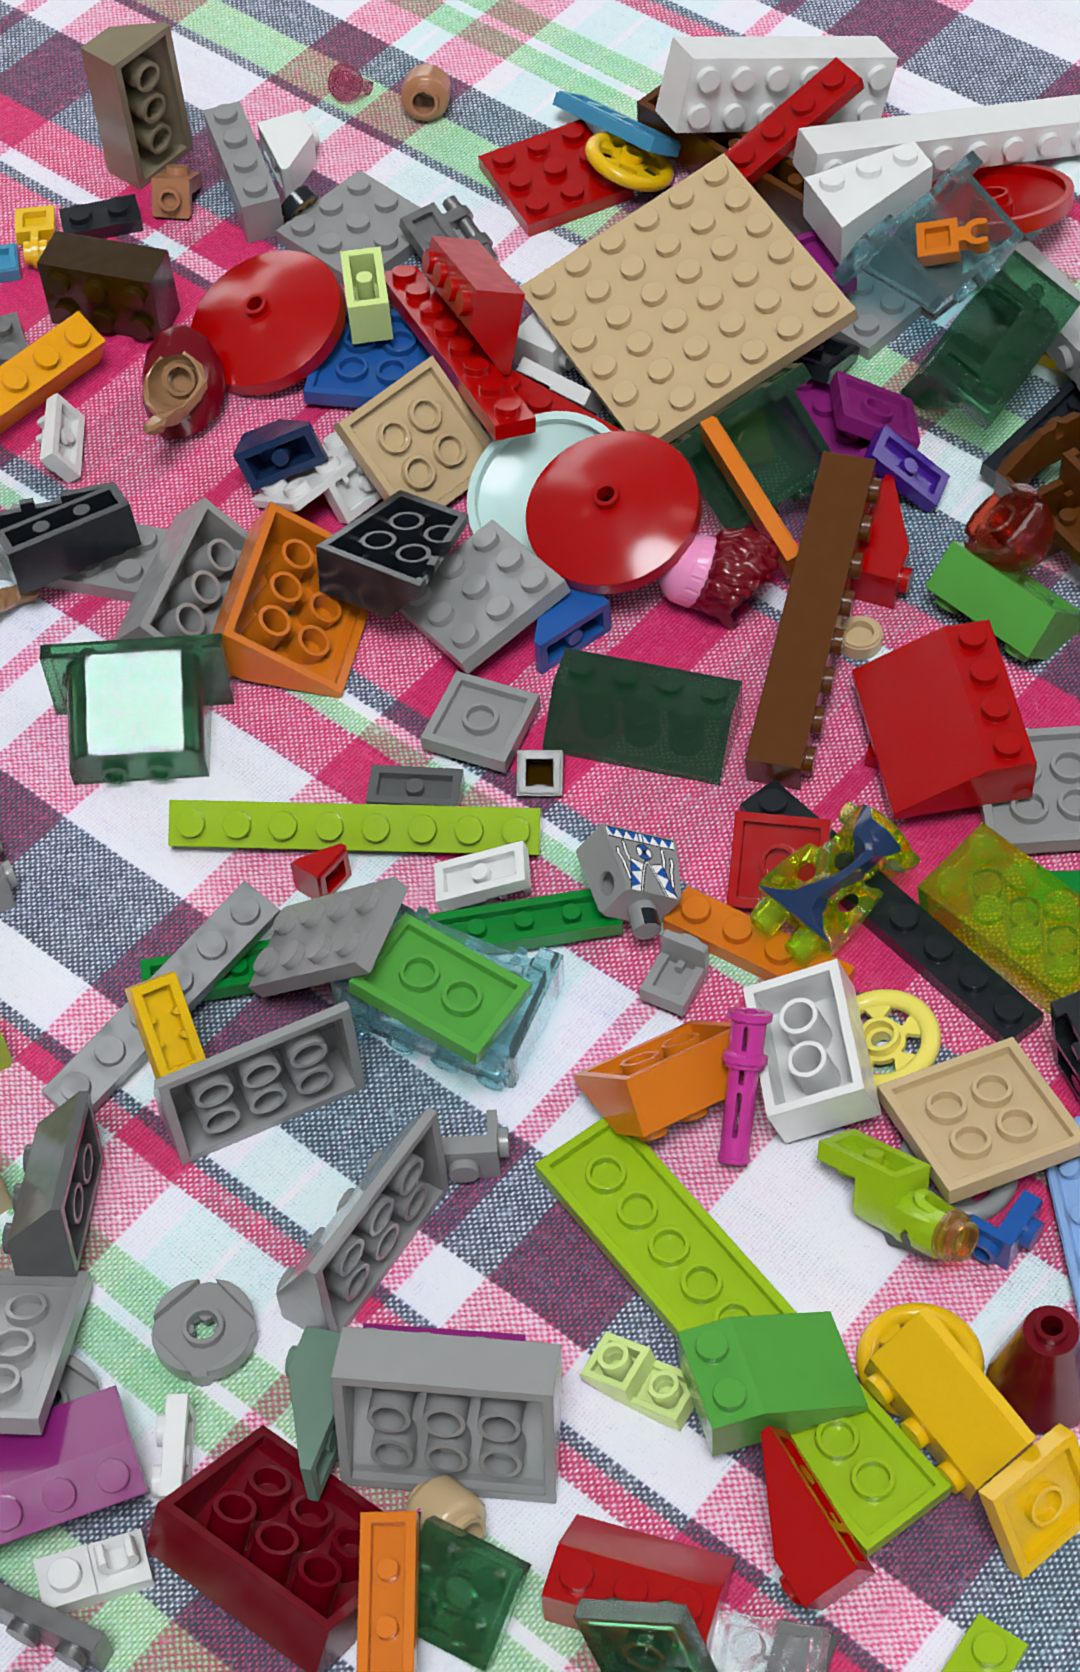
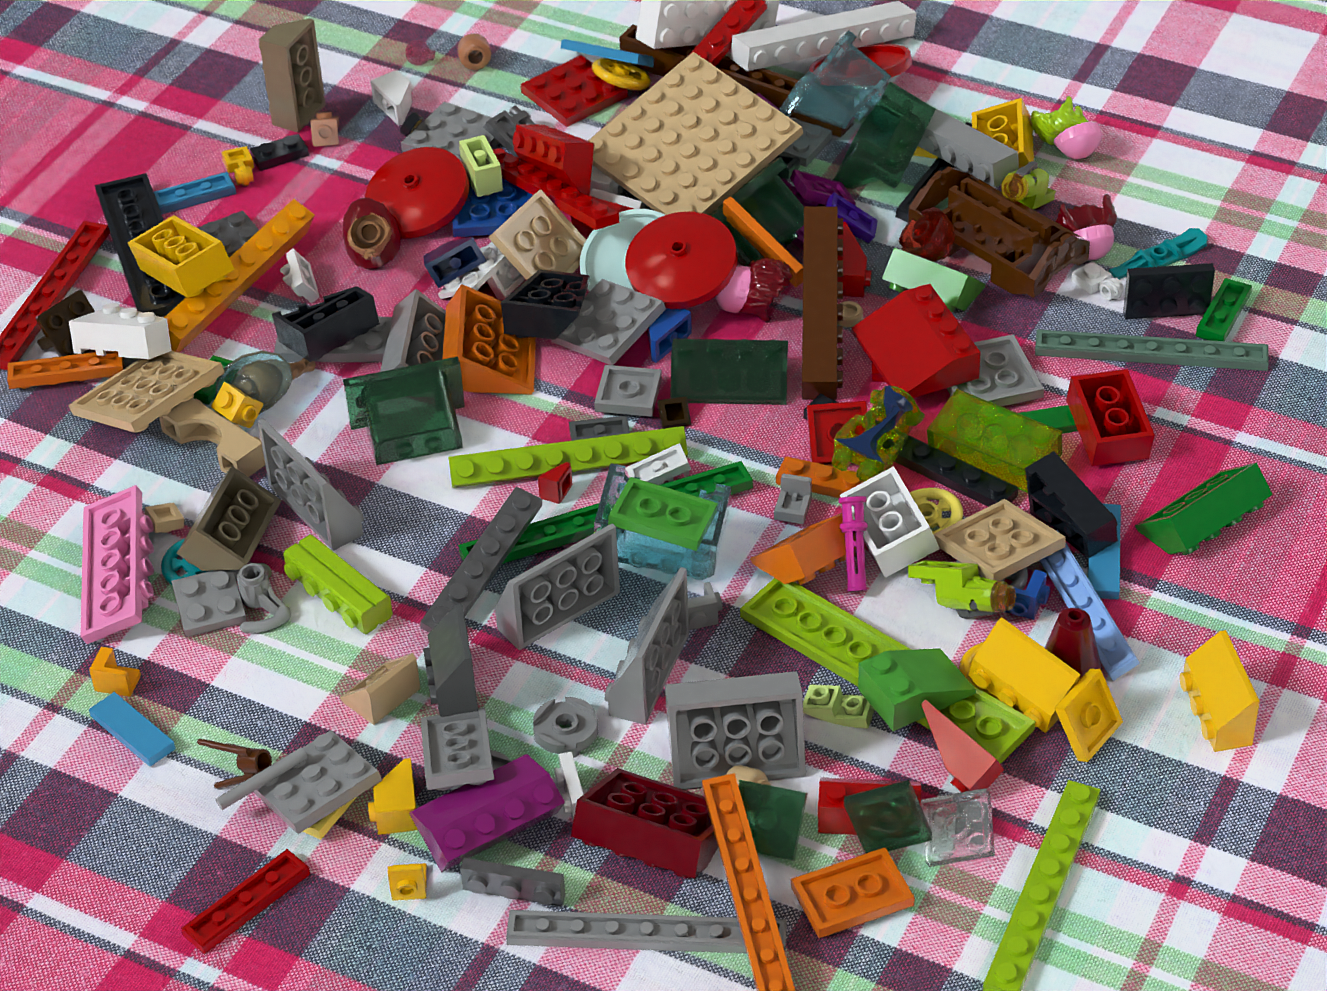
camera: 15 degrees left, 10 degrees down
white plate [33,1528,155,1614] -> none
dark brown brick [37,231,180,341] -> none
yellow tile [124,972,206,1079] -> none
light grey brick [203,101,284,243] -> none
light grey plate [248,877,409,998] -> none
sand green slope [285,1326,341,1502] -> none
light grey torso [576,823,682,940] -> none
white wedge [803,140,933,265] -> none
orange plate [916,217,990,267] -> none

